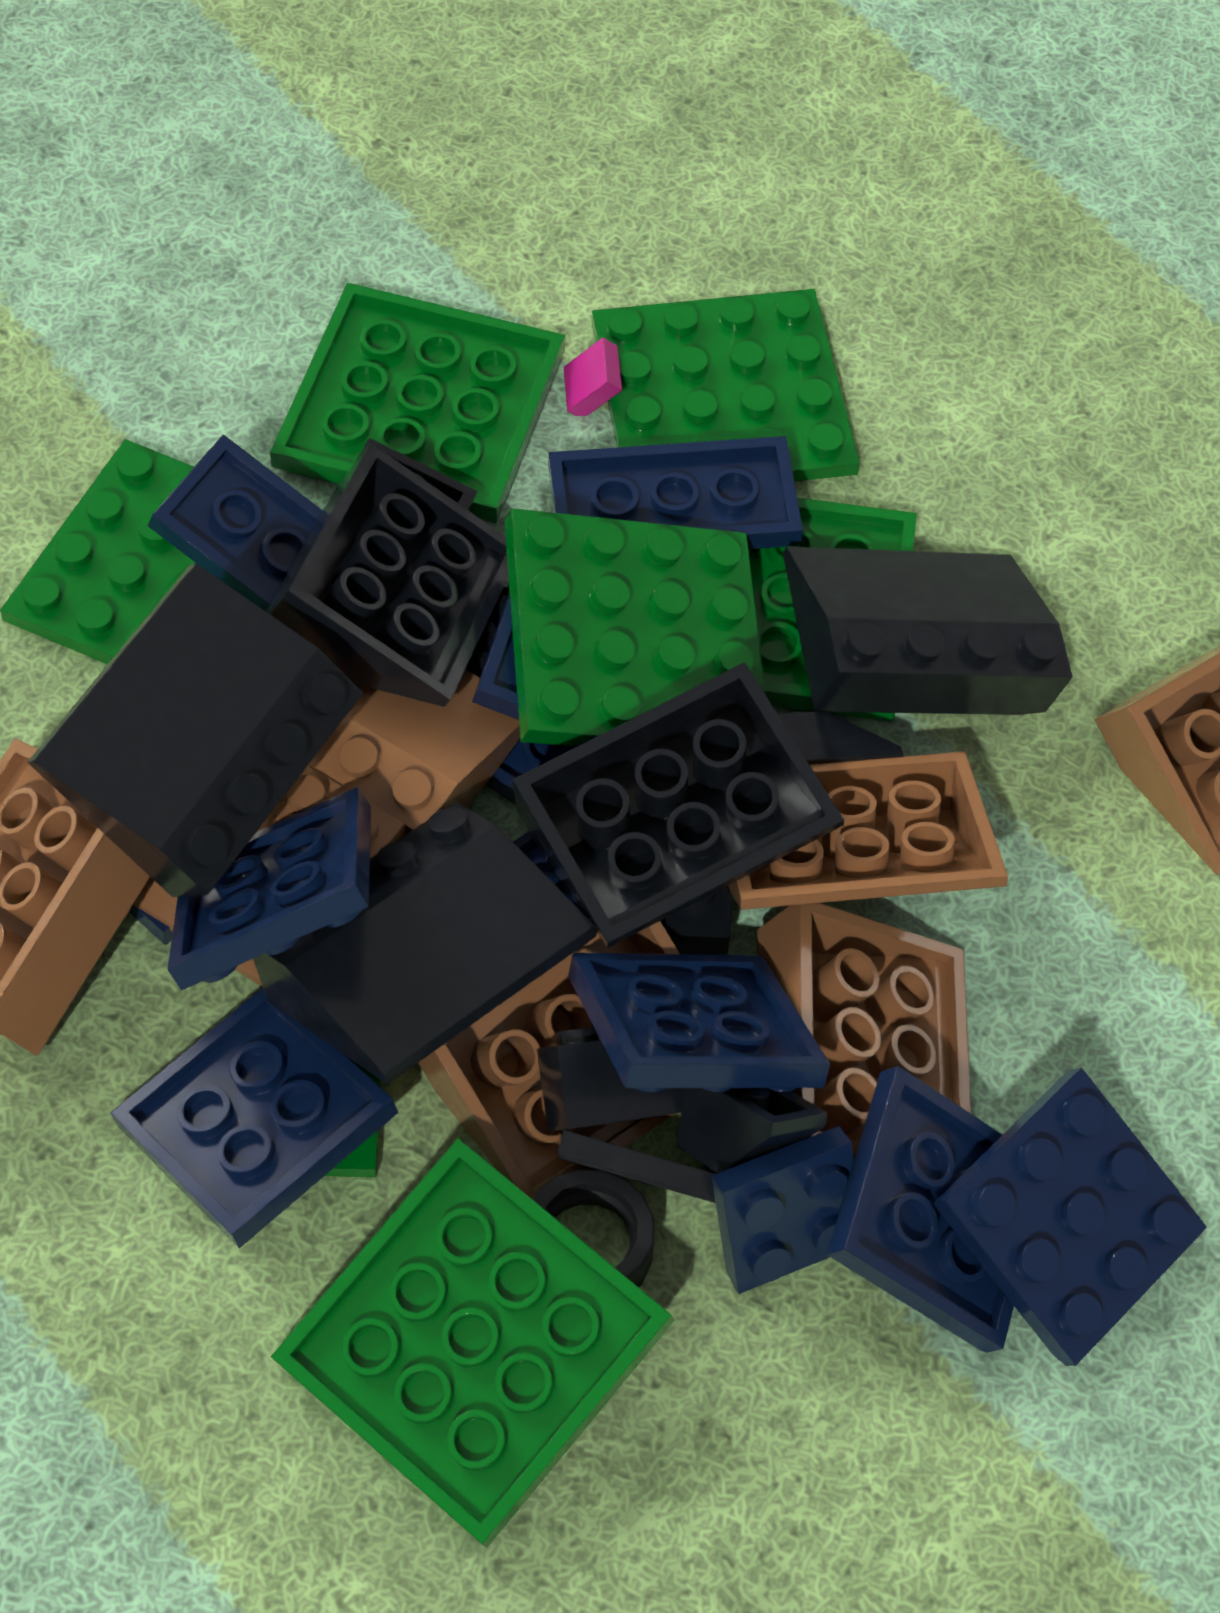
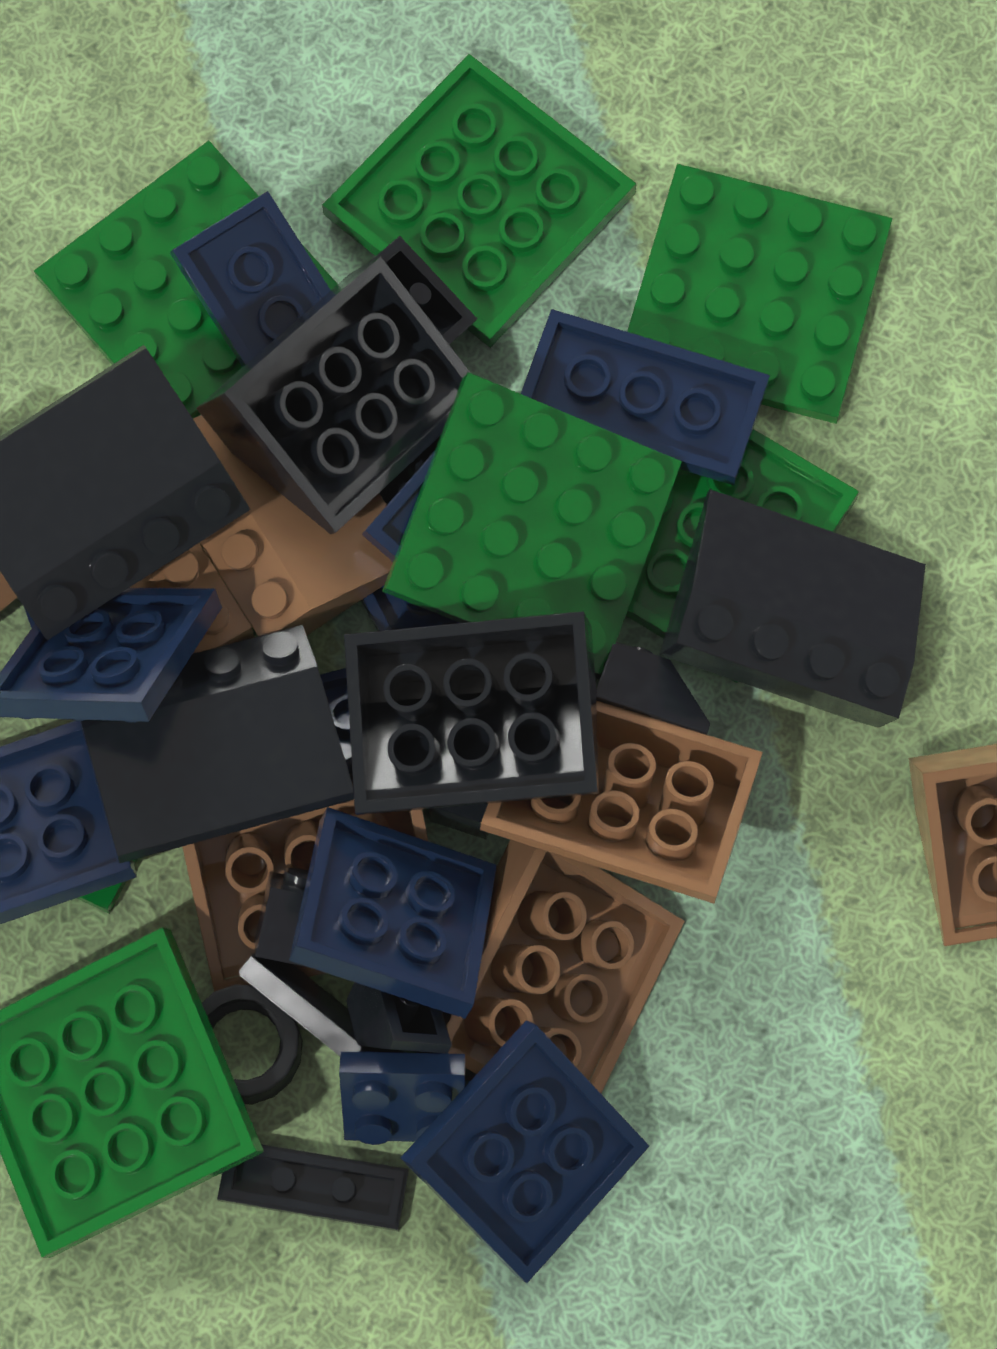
camera: 30 degrees right, 15 degrees up
dark pink tile [563,337,622,416] -> none
dark blue plate [933,1067,1207,1366] -> none
none -> black tile [217,1144,409,1232]

